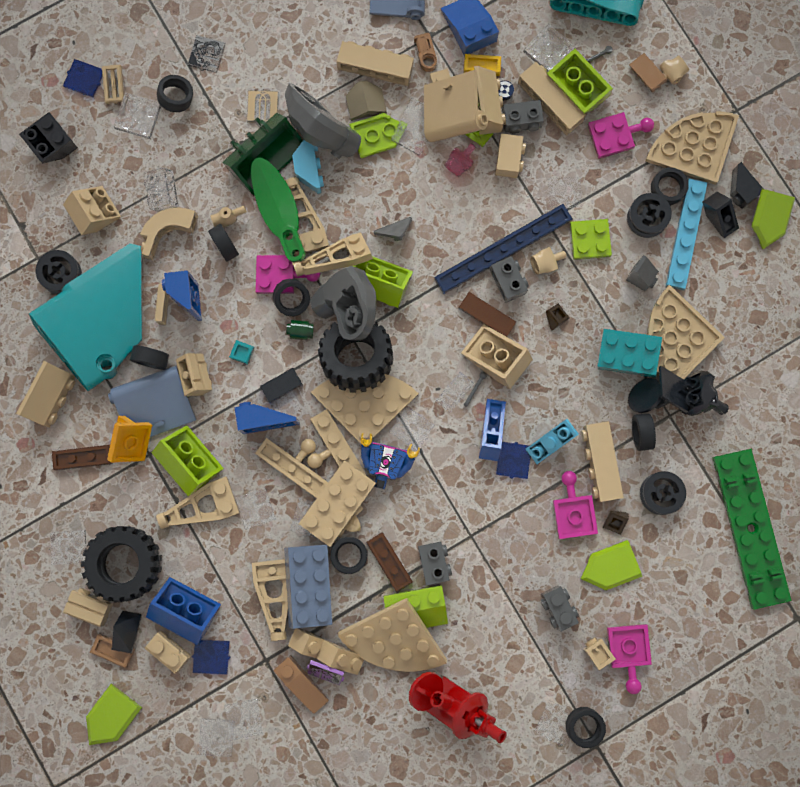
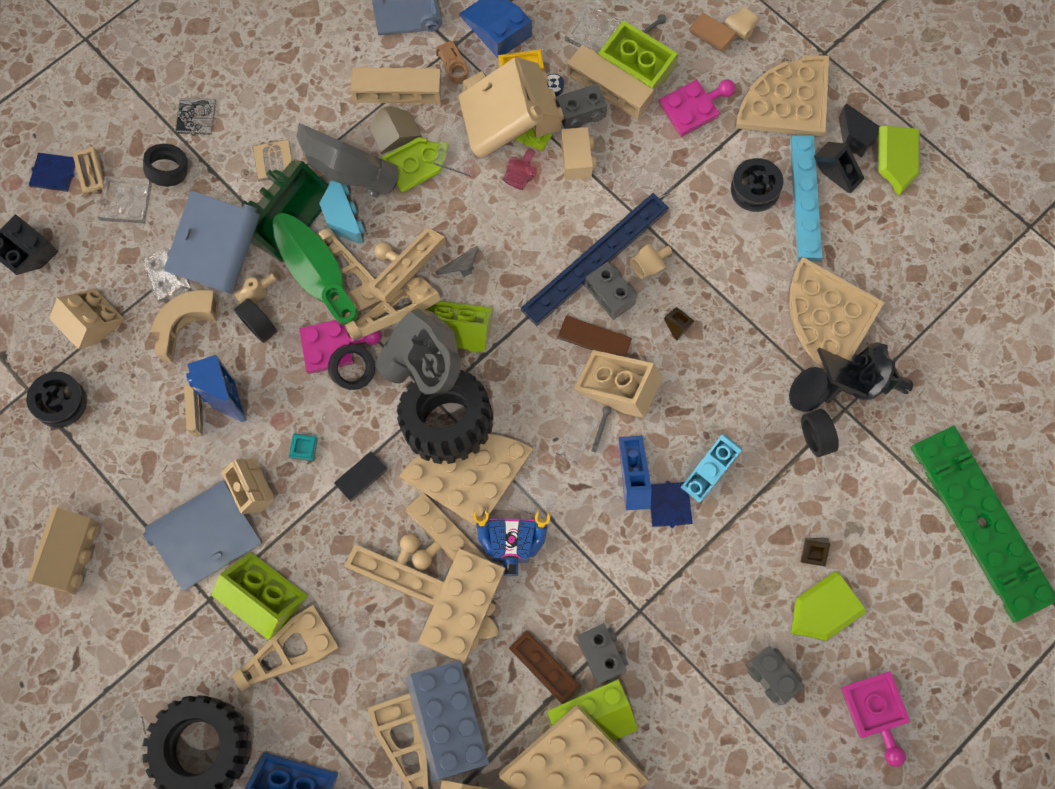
camera: 10 degrees left, 10 degrees down
teal panel [28,243,142,391] -> none
reddish brown tile [52,445,113,471] -> none
light orange bracket [107,416,152,463] -> none
black tyre [130,345,169,370] -> none
blue slope [234,402,300,434] -> none
dark green brick [286,320,314,340] -> none
black tyre [330,537,368,574] -> none
dark pink plate [553,471,598,539] -> none
lime plate [570,219,612,260] -> none
tan brick [581,421,624,502] -> none
tan bracket [583,637,615,671] -> none
teal brick [597,329,662,378] -> none
dark grey slope [626,255,659,291] -> none
black wheel [640,471,686,515] -> none
black tyre [651,168,689,206] -> none
none -> sand blue door [163,191,260,294]
none -> tan plate [367,227,446,303]

